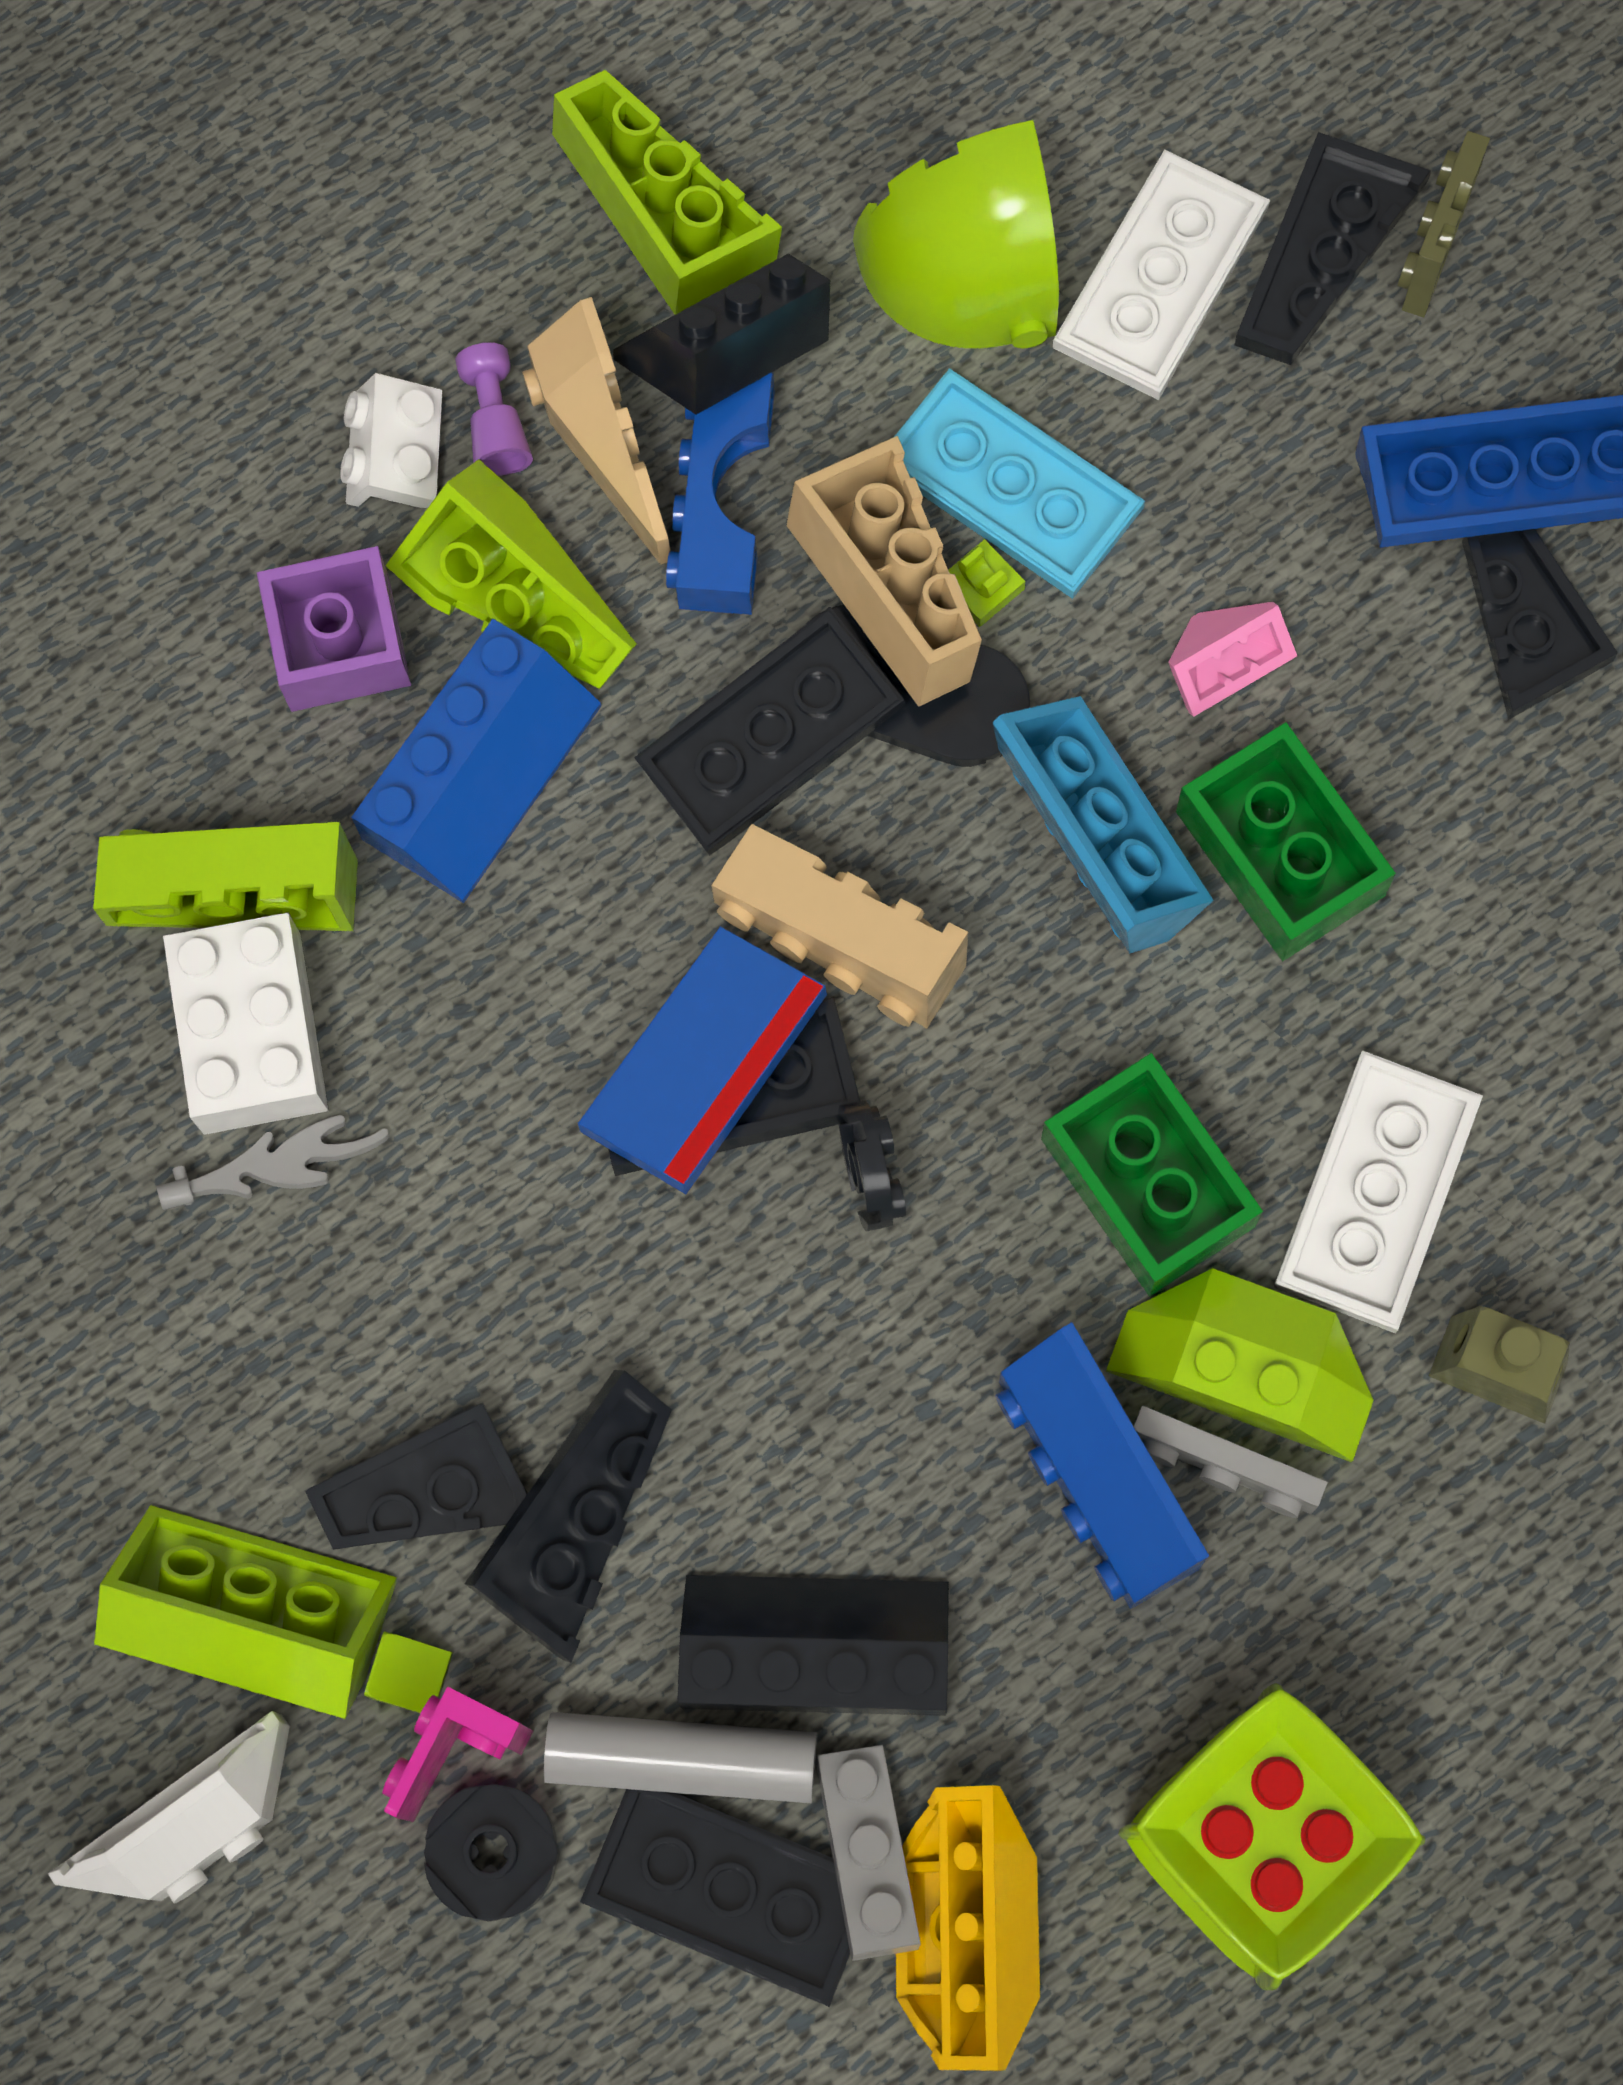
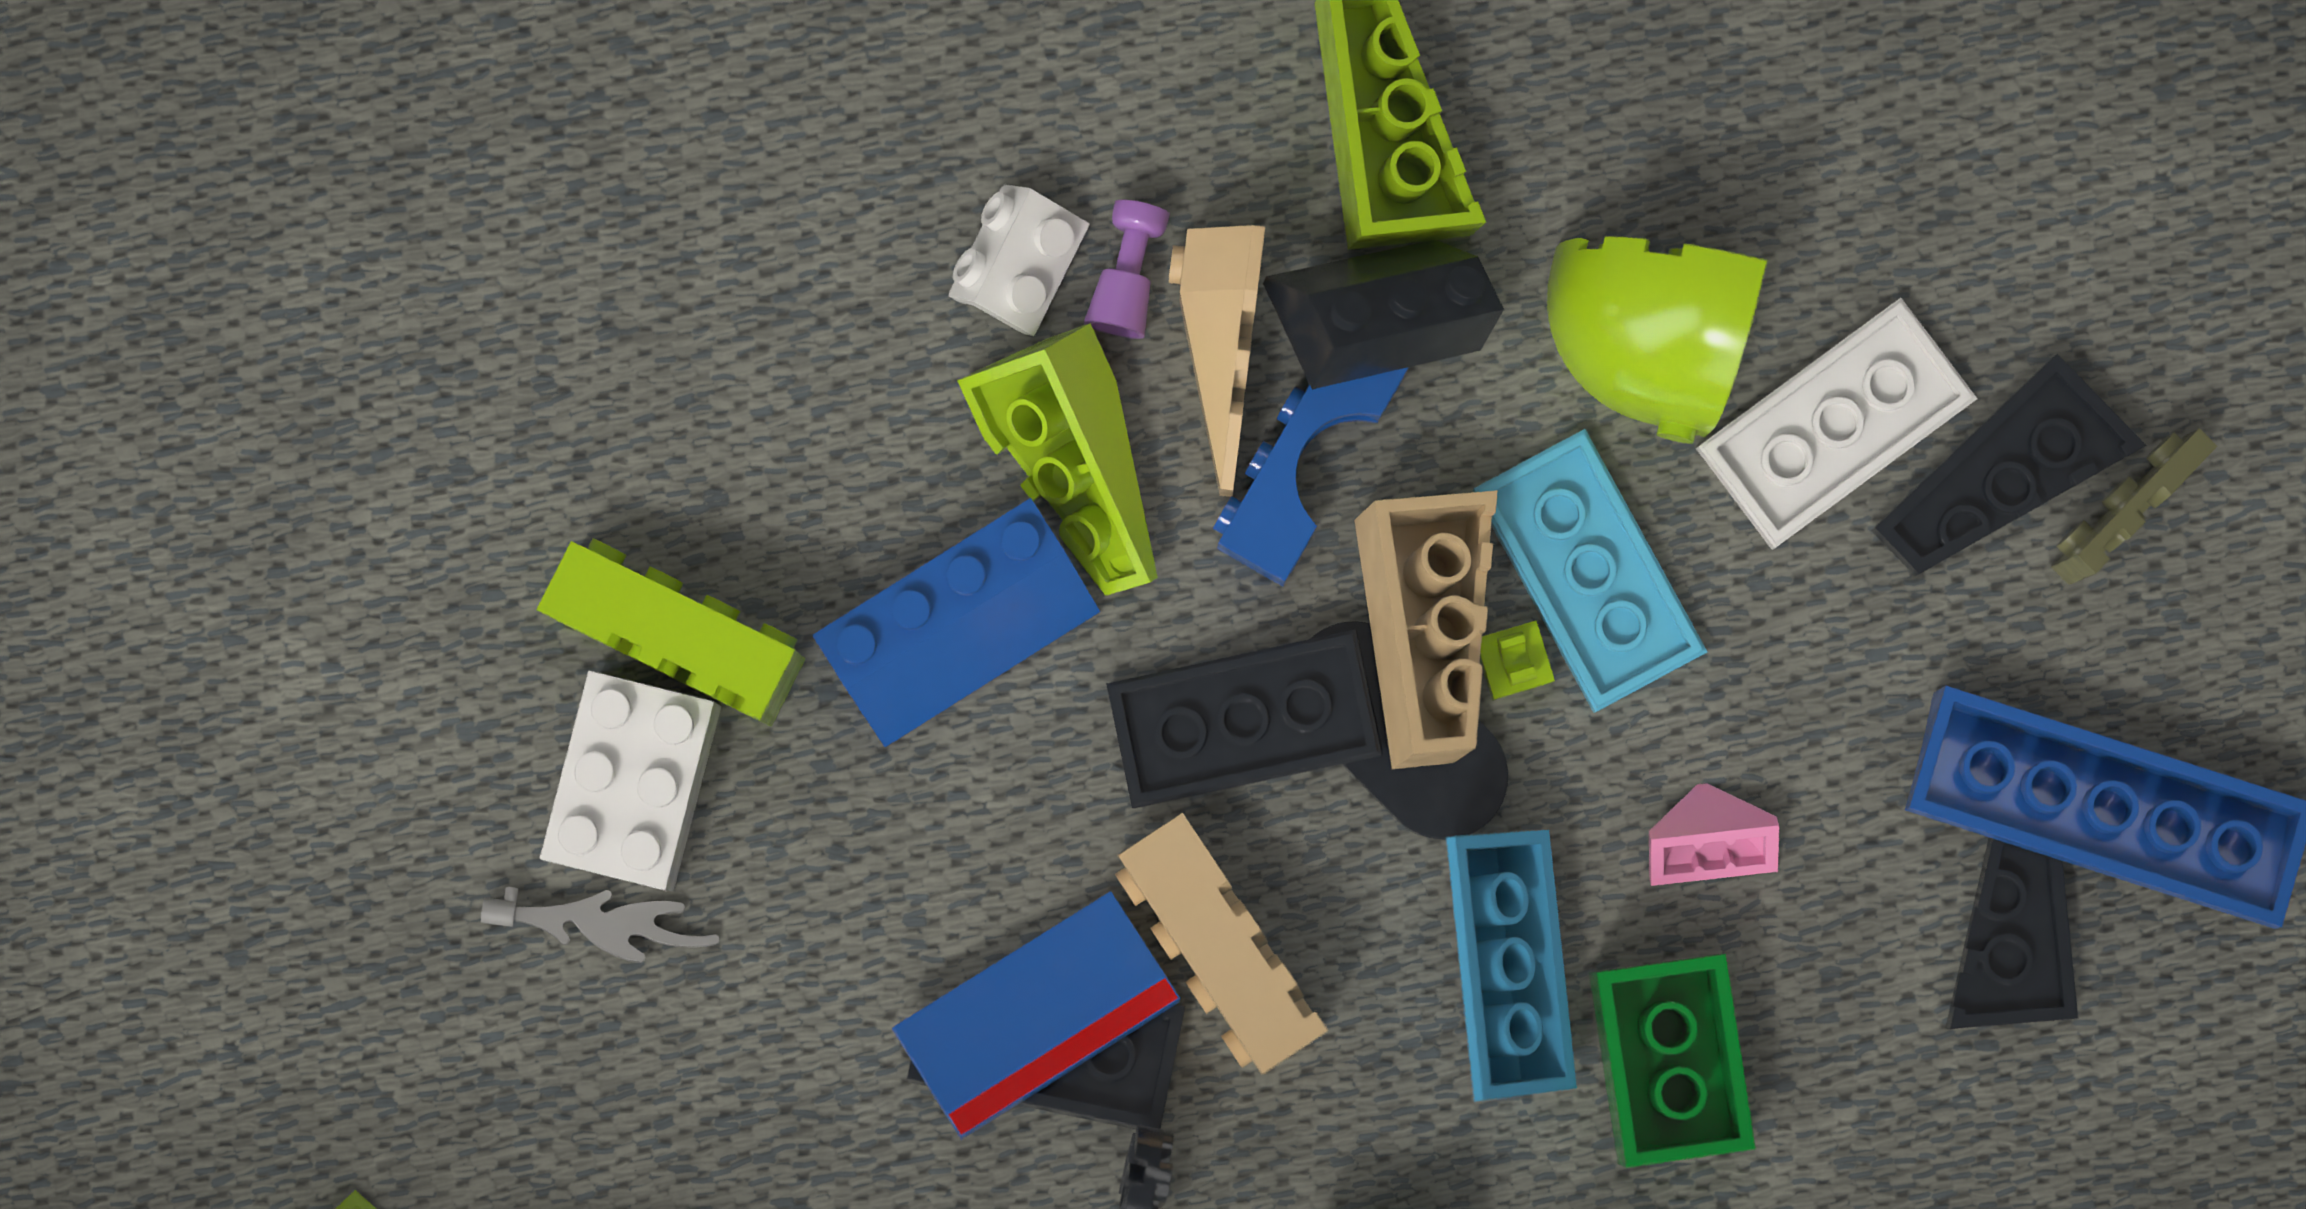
camera: 20 degrees right, 10 degrees up
medium lavender brick [257,546,411,712] -> none

